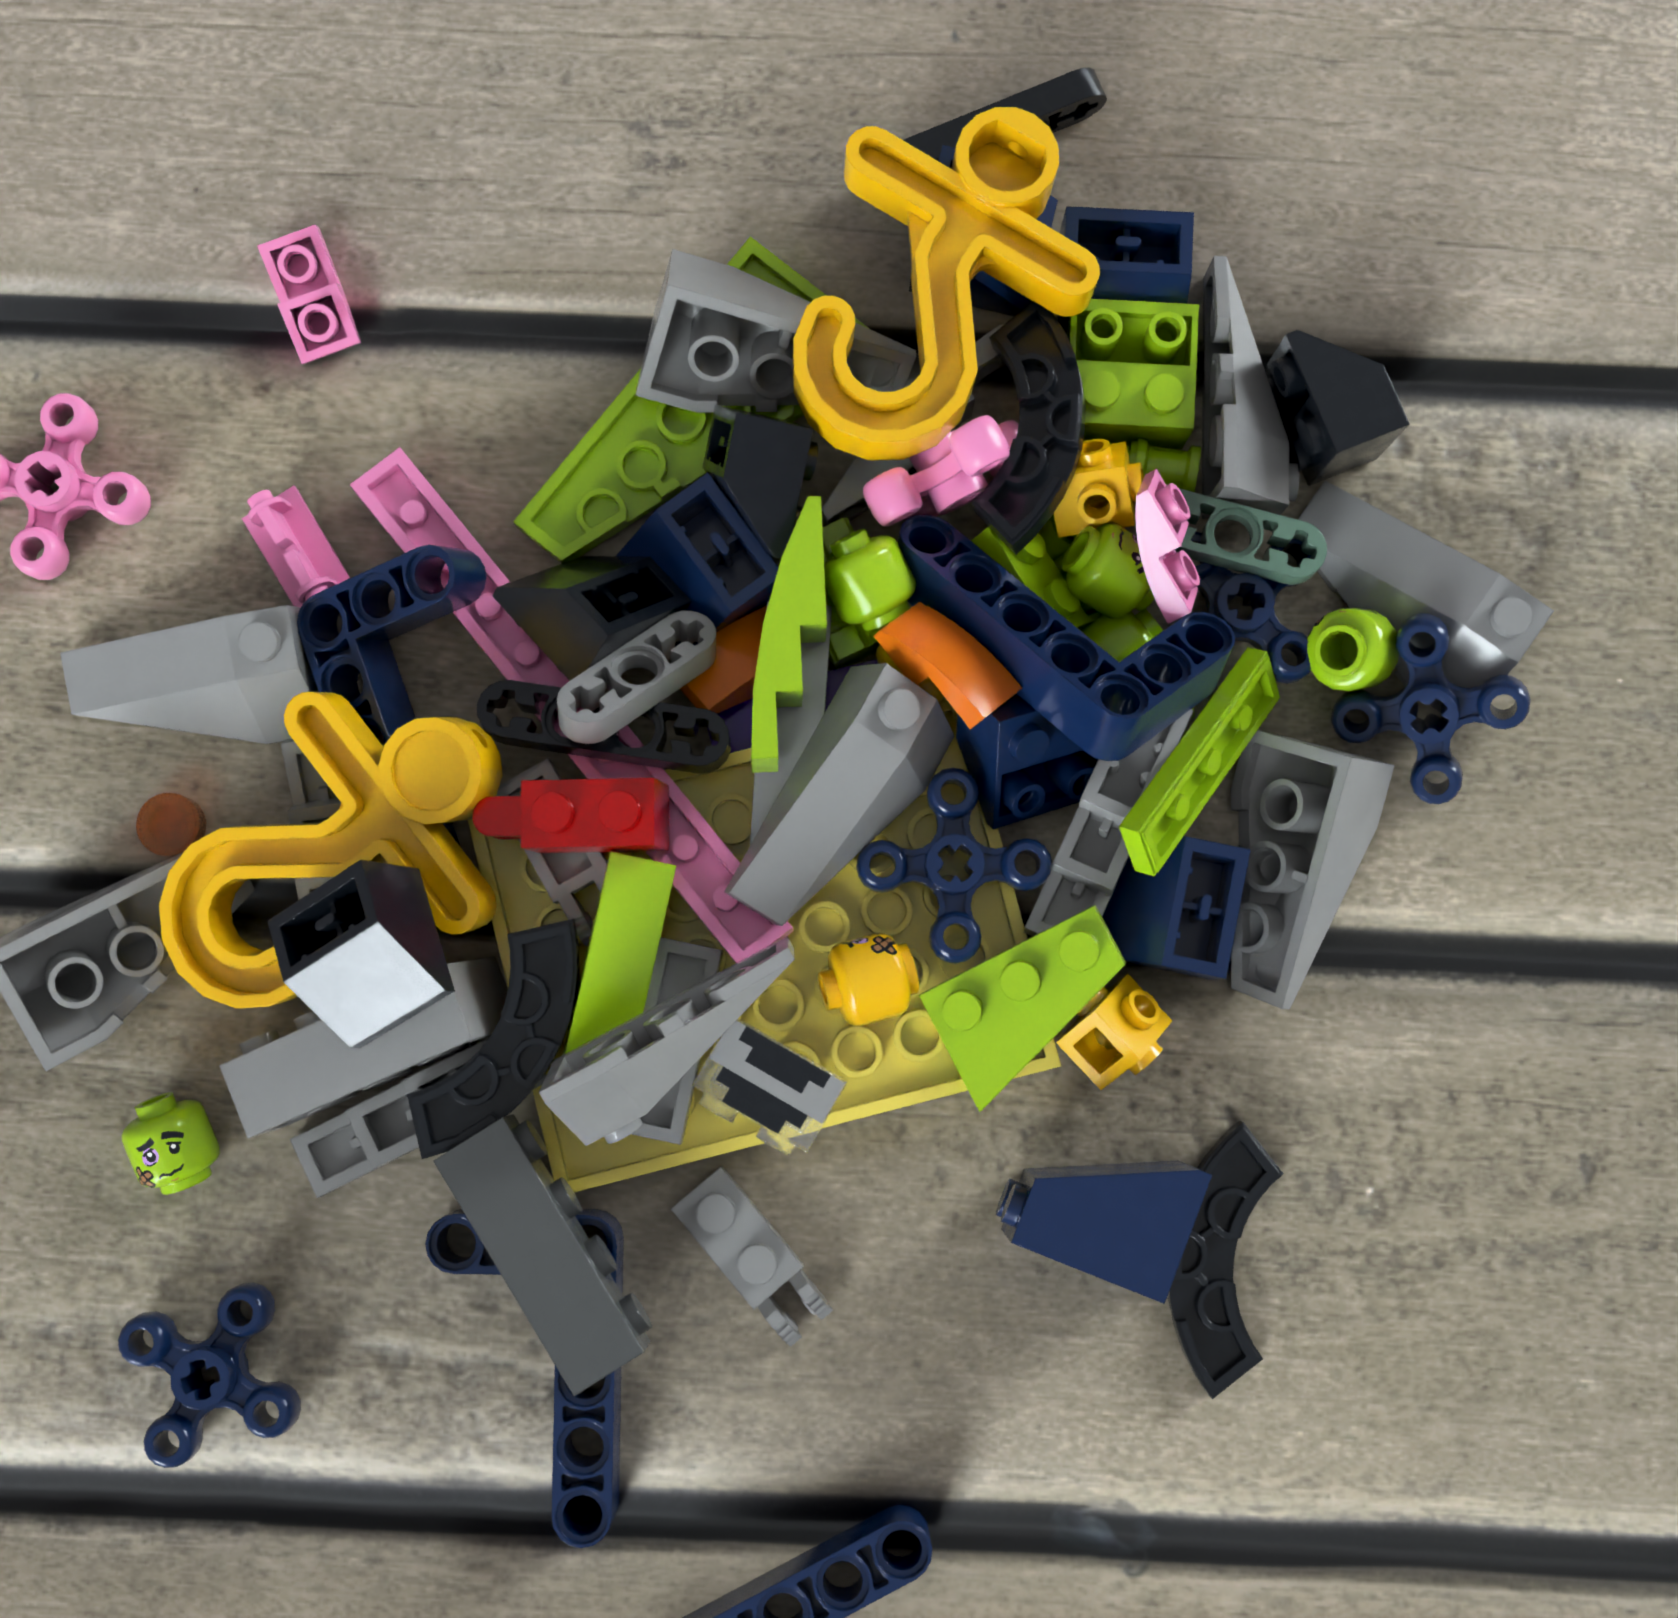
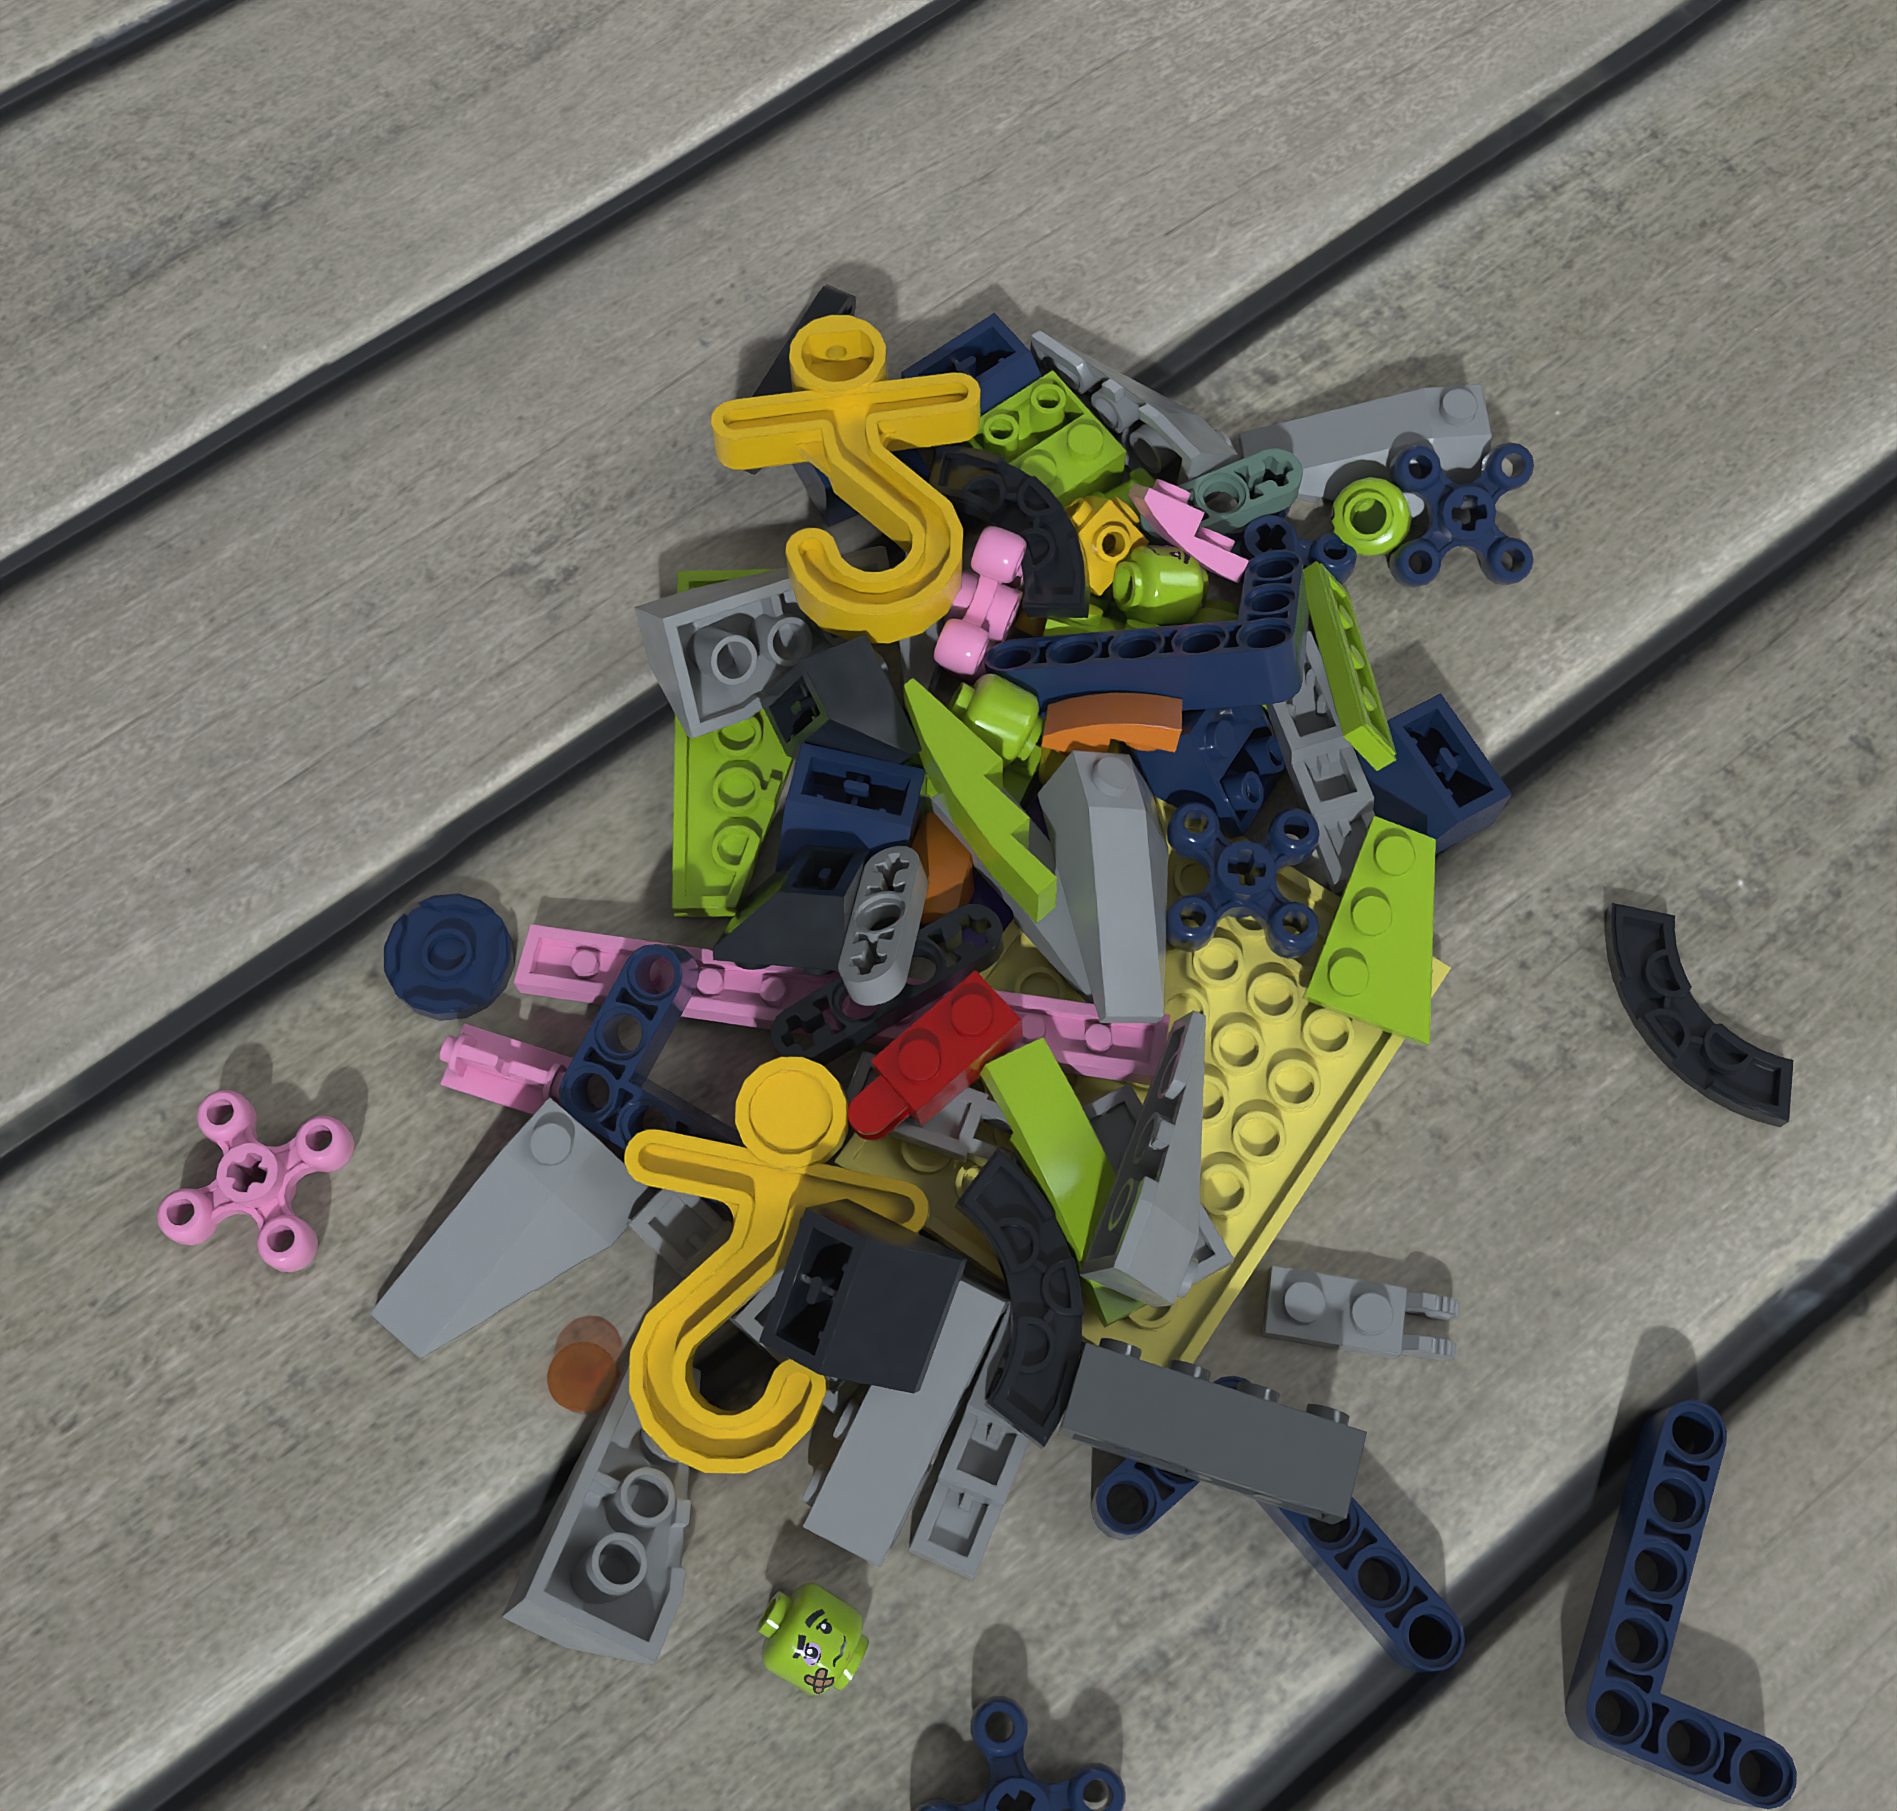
camera: 45 degrees left, 15 degrees down
bright pink slope [257,224,361,364] -> none
brick [691,1018,847,1156] -> none
yellow head [818,933,919,1026] -> none
dark blue slope [996,1160,1212,1304] -> none
yellow brick [1056,973,1172,1090] -> none
light grey wedge [1231,730,1395,1009] -> none
black slope [1264,330,1410,486] -> none
none -> dark blue tile [384,893,515,1021]

